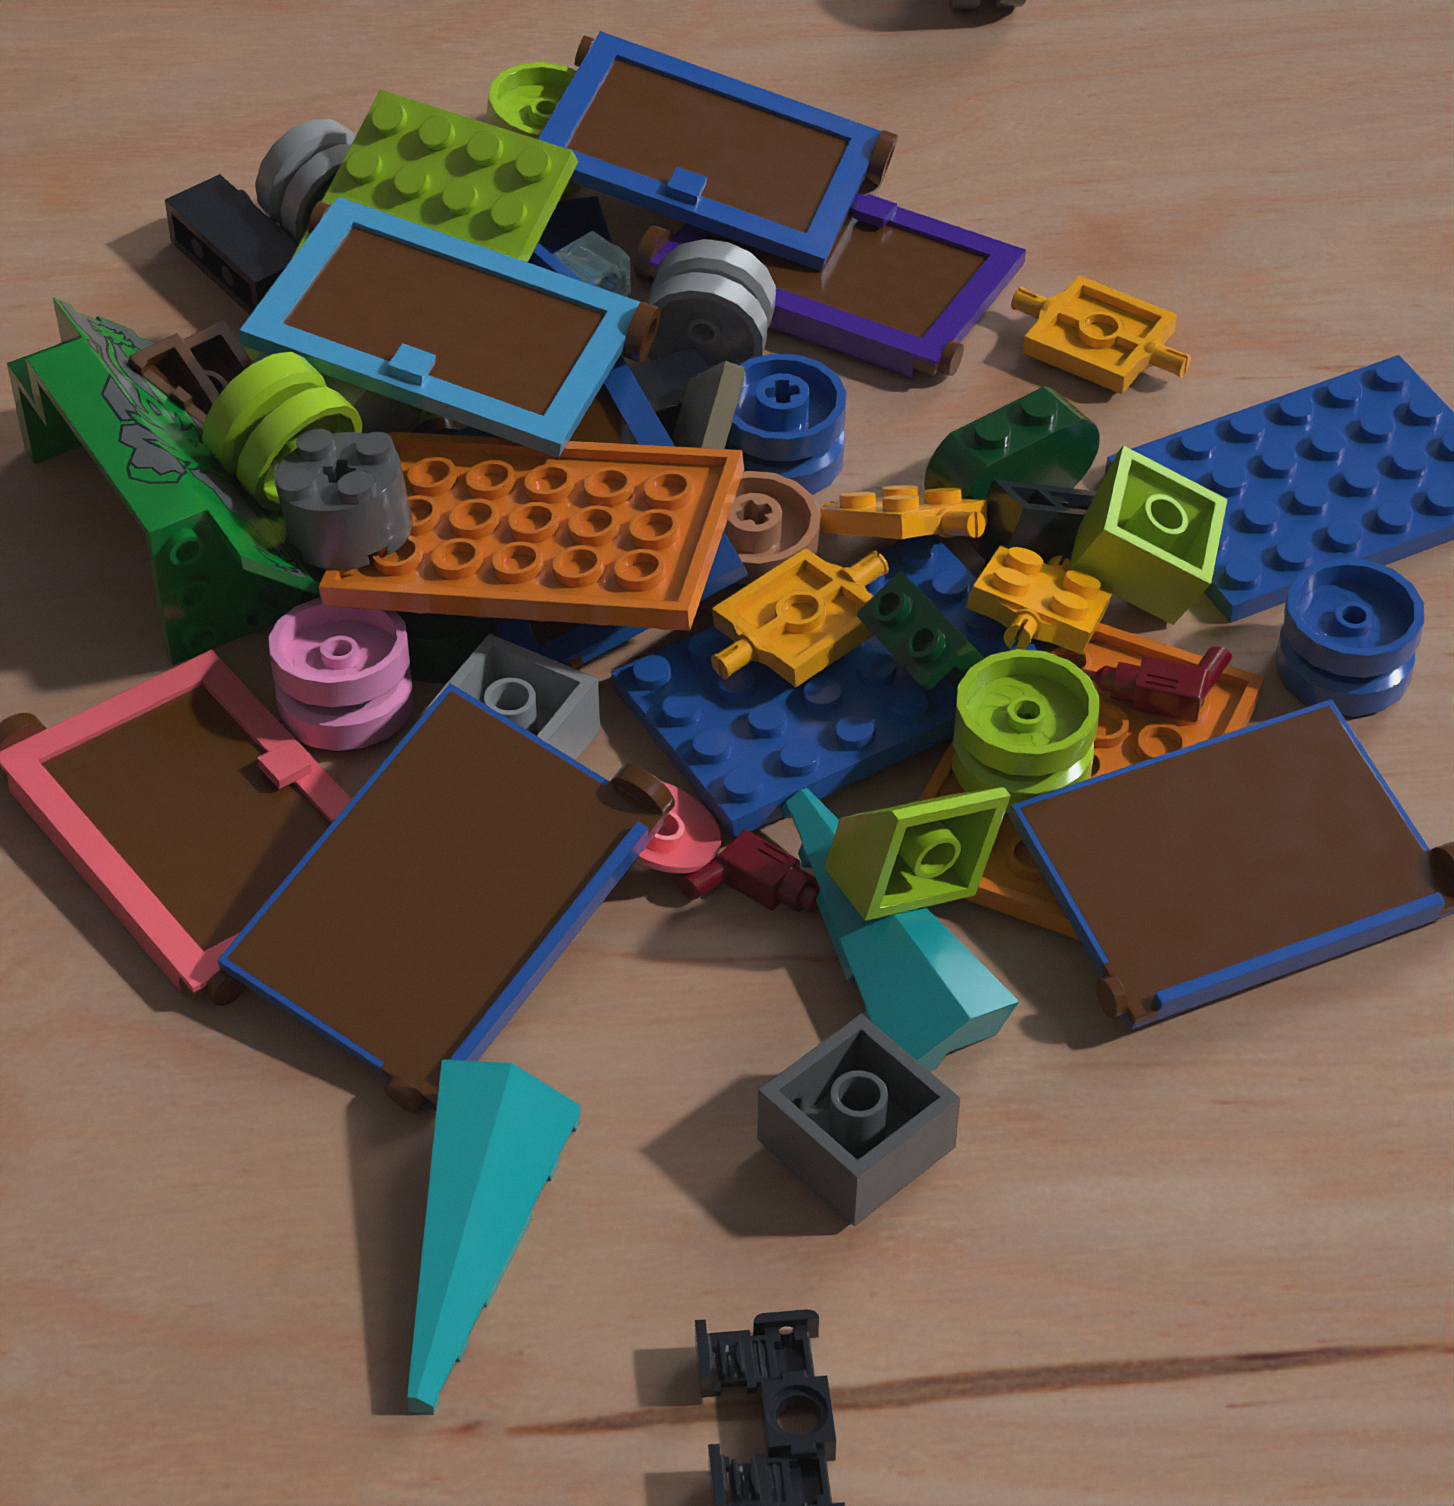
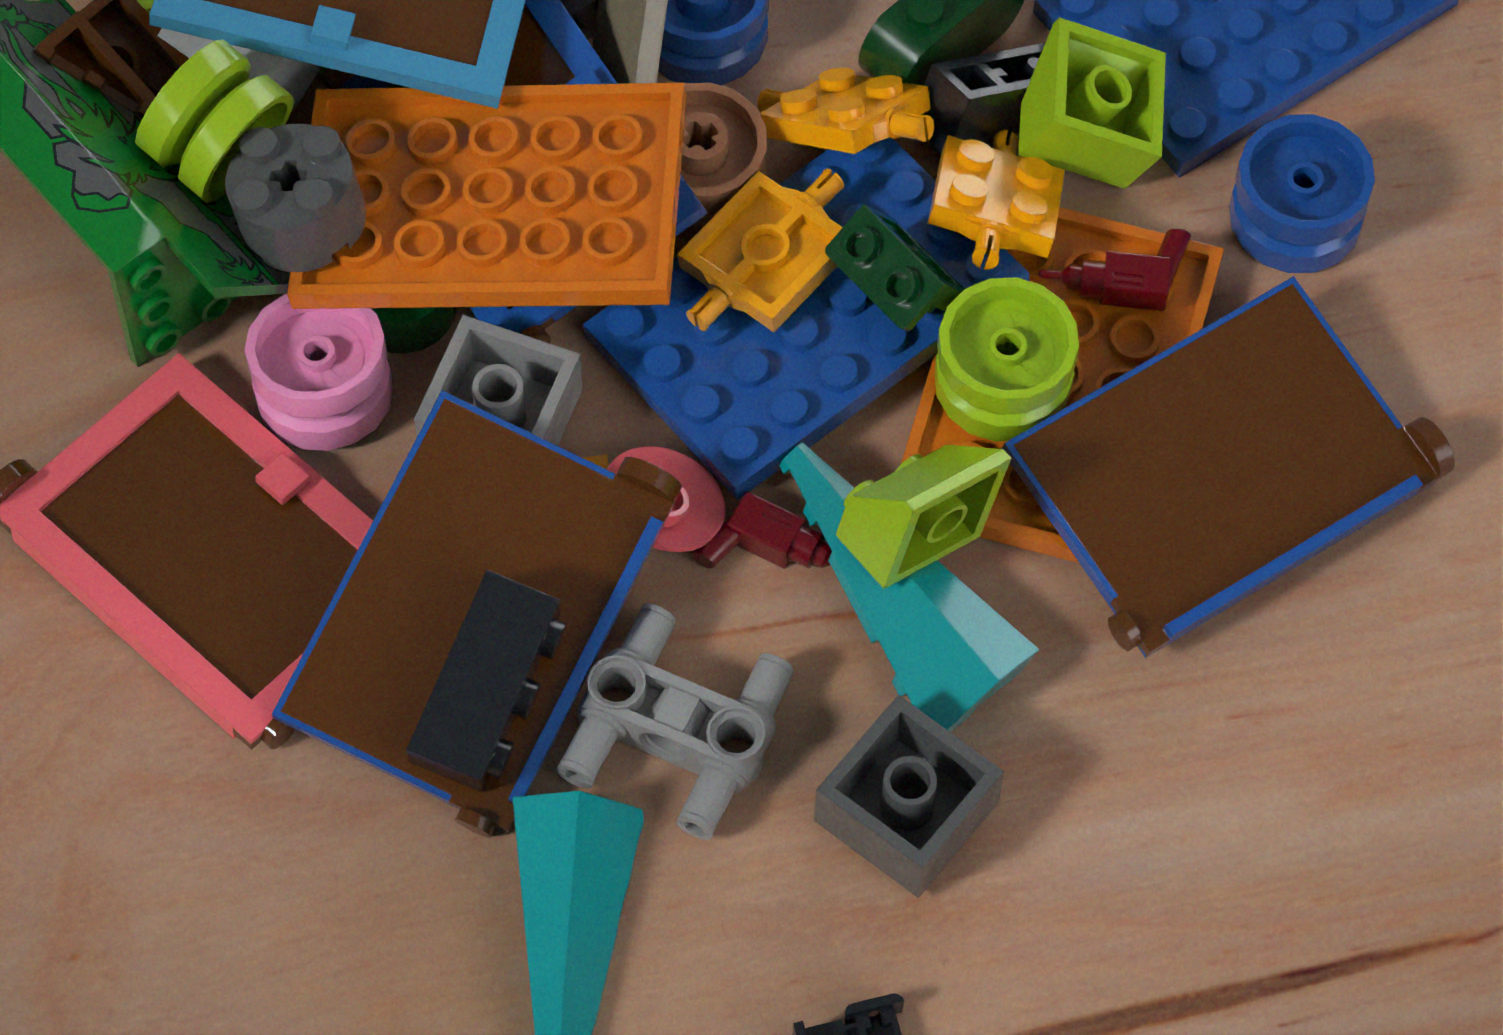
camera: 10 degrees left, 15 degrees up
none -> black brick [406,569,567,792]
none -> light grey piece [557,603,794,840]

